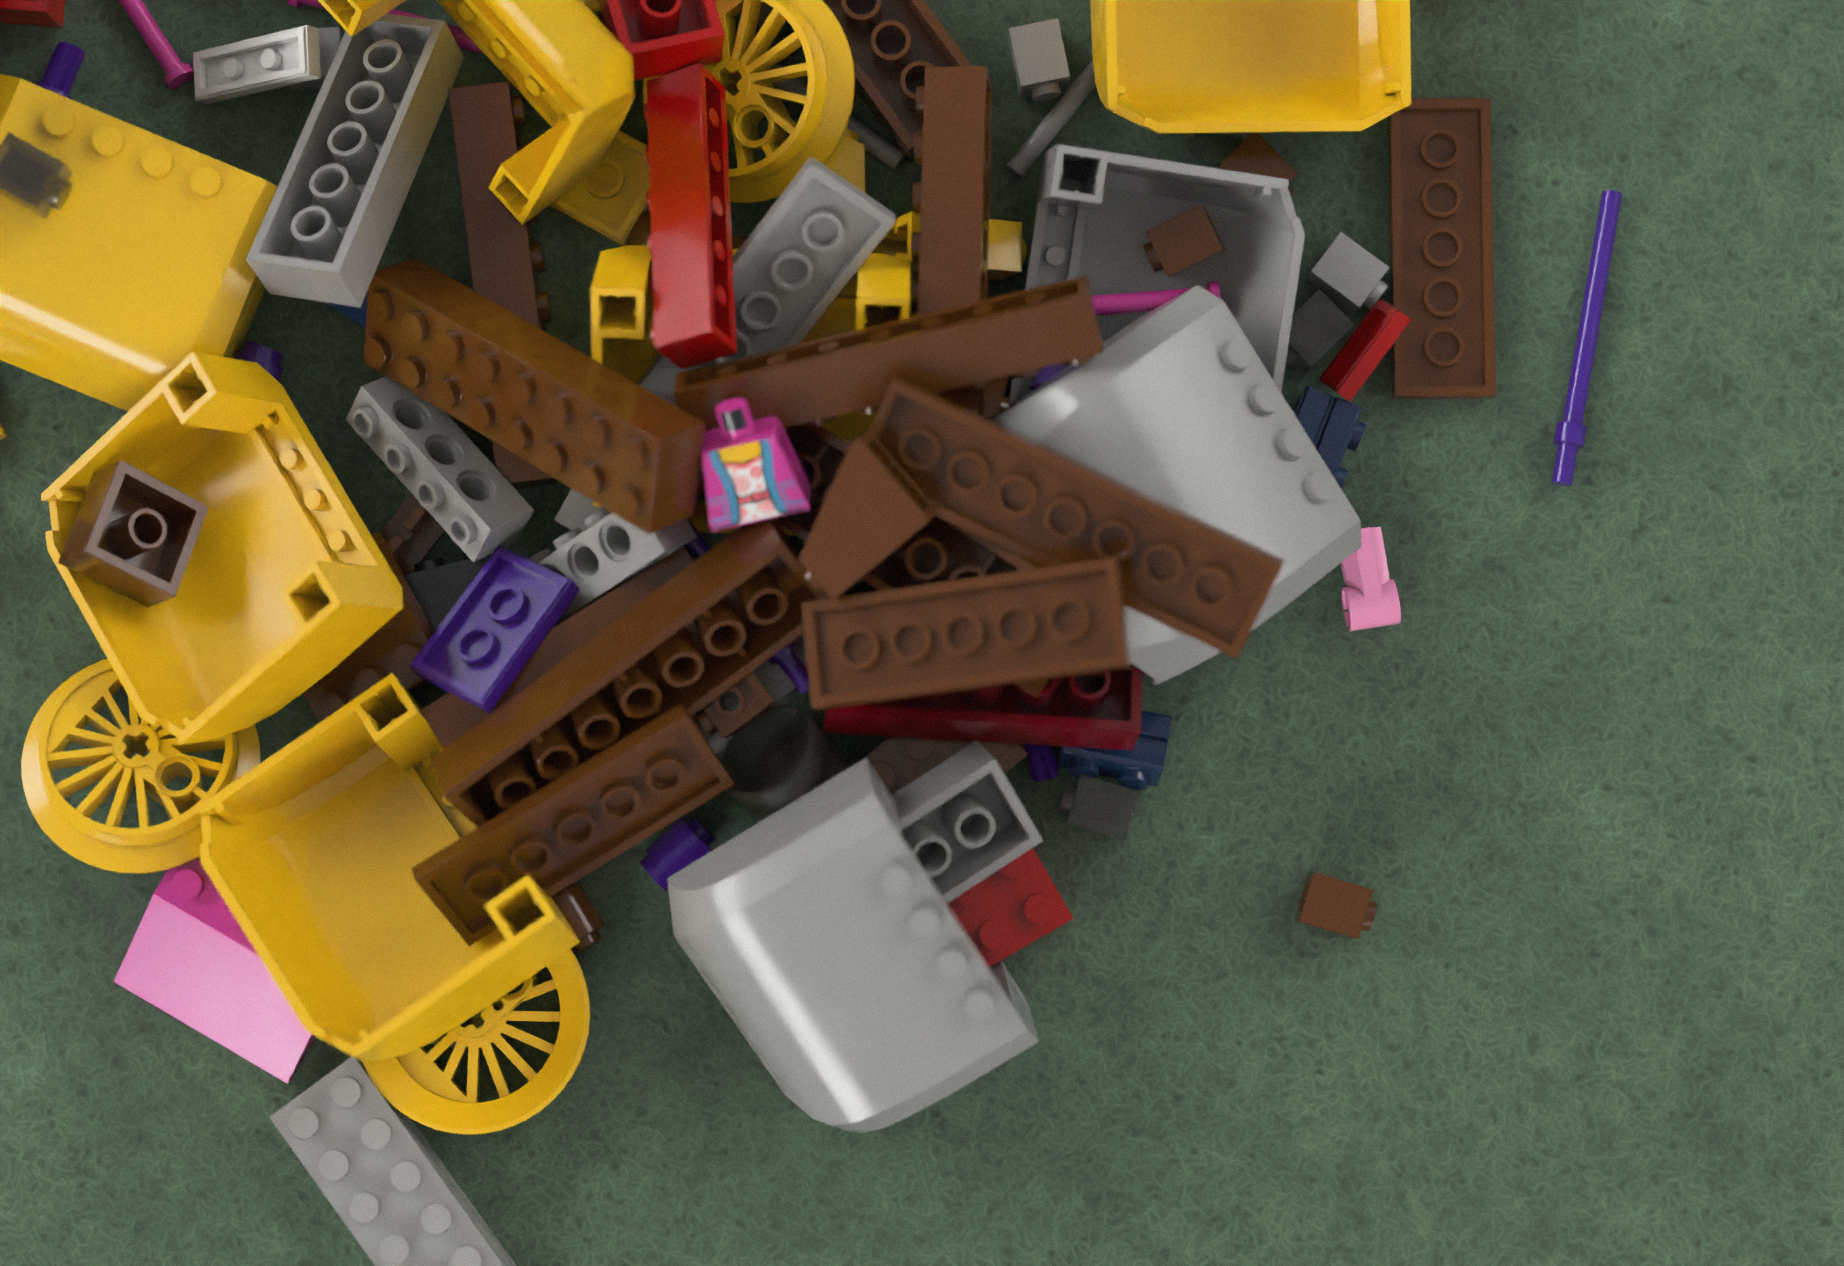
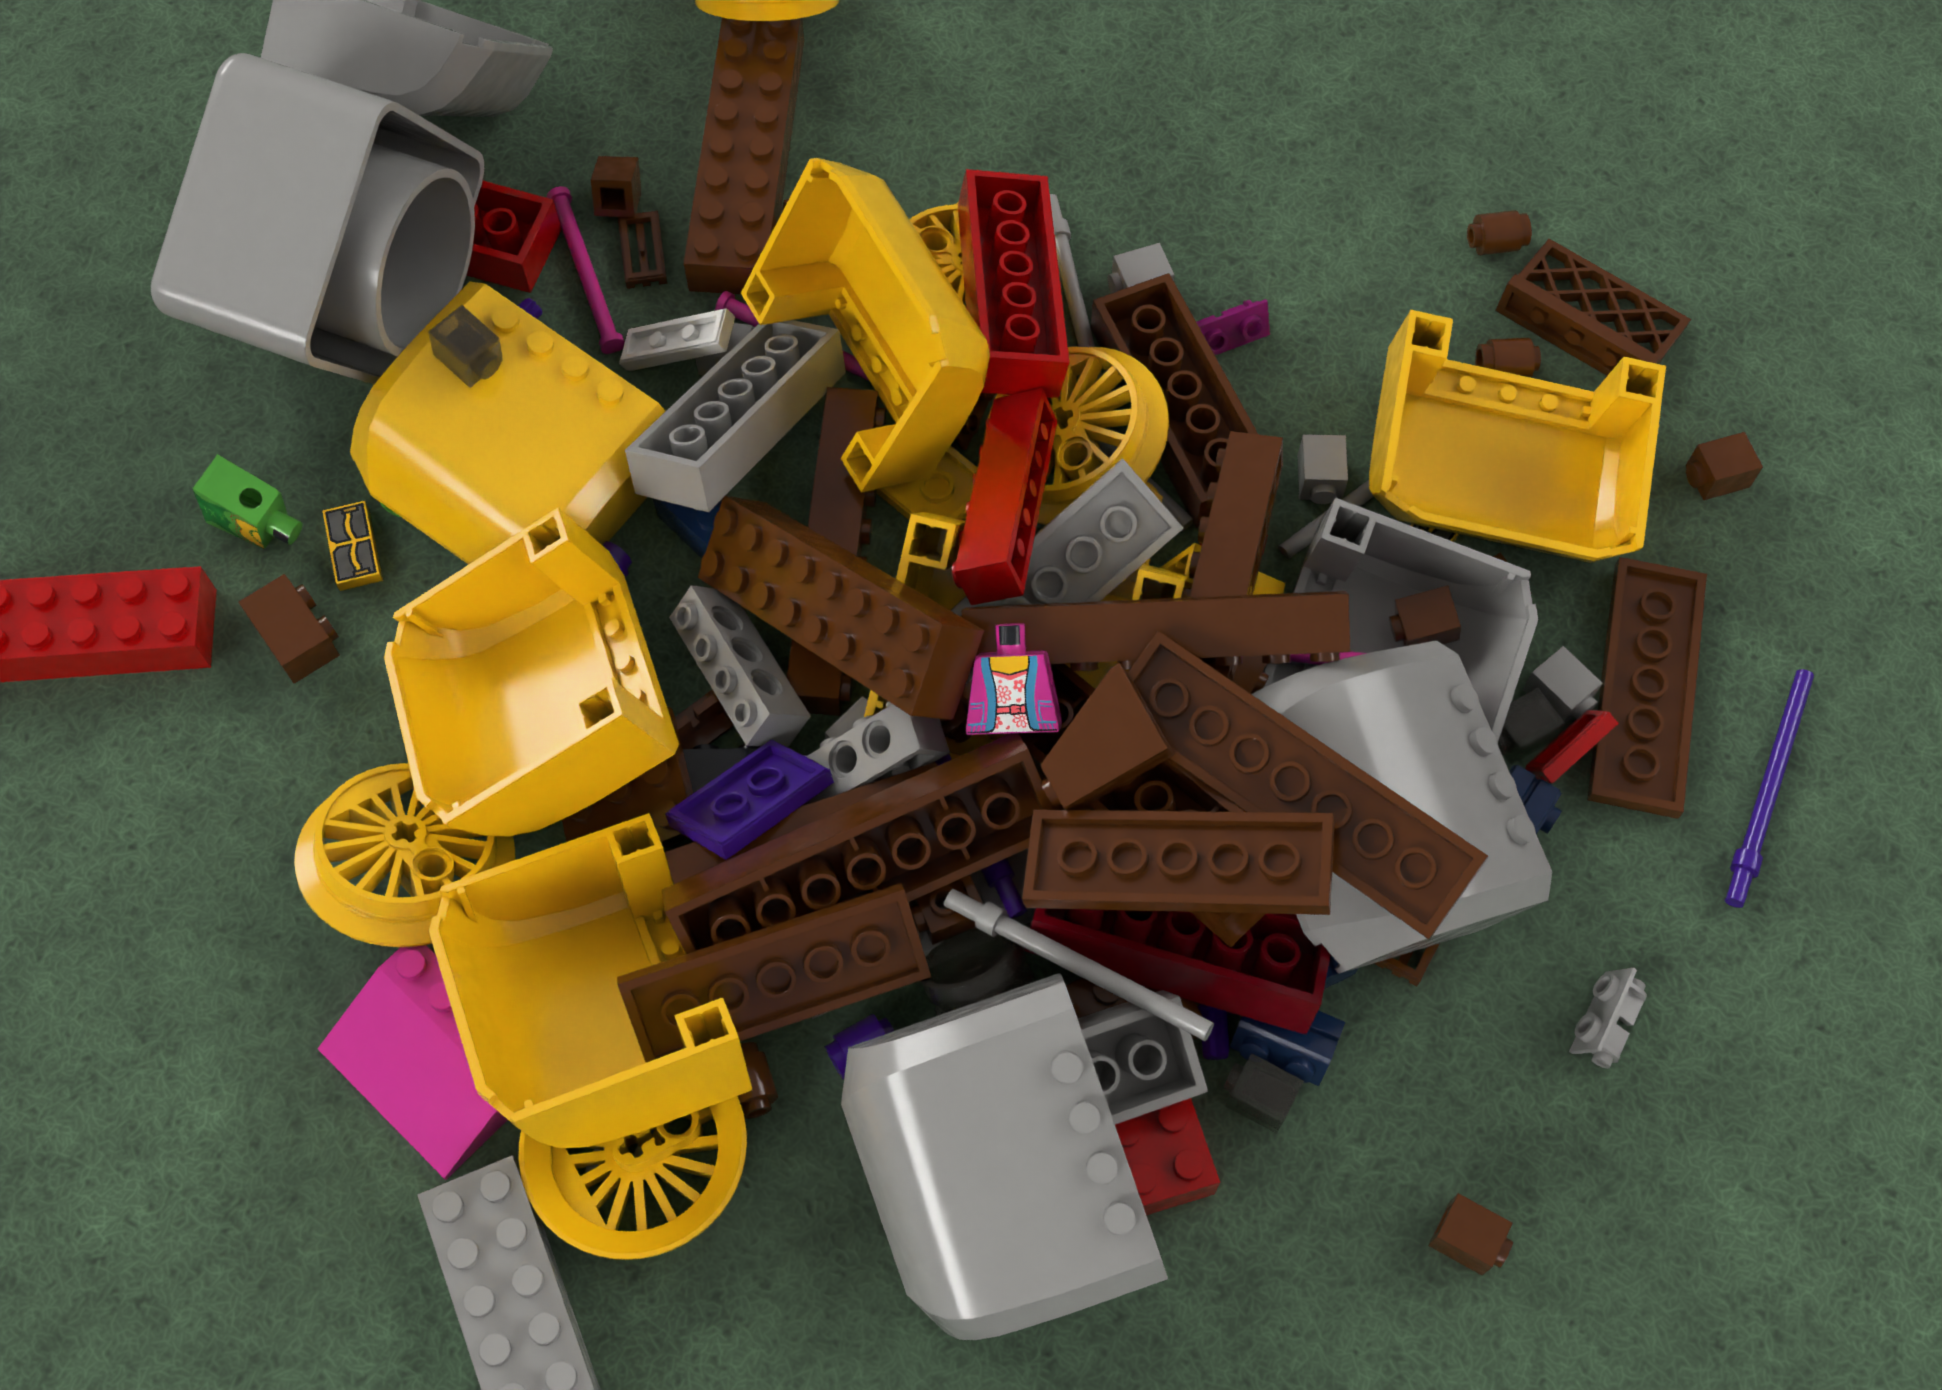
camera: 10 degrees right, 20 degrees down
reddish brown brick [58,460,209,607] -> none
bright pink piece [1341,527,1401,632] -> none
none -> light grey bar [944,889,1214,1041]
none -> light grey hinge [1569,968,1647,1069]

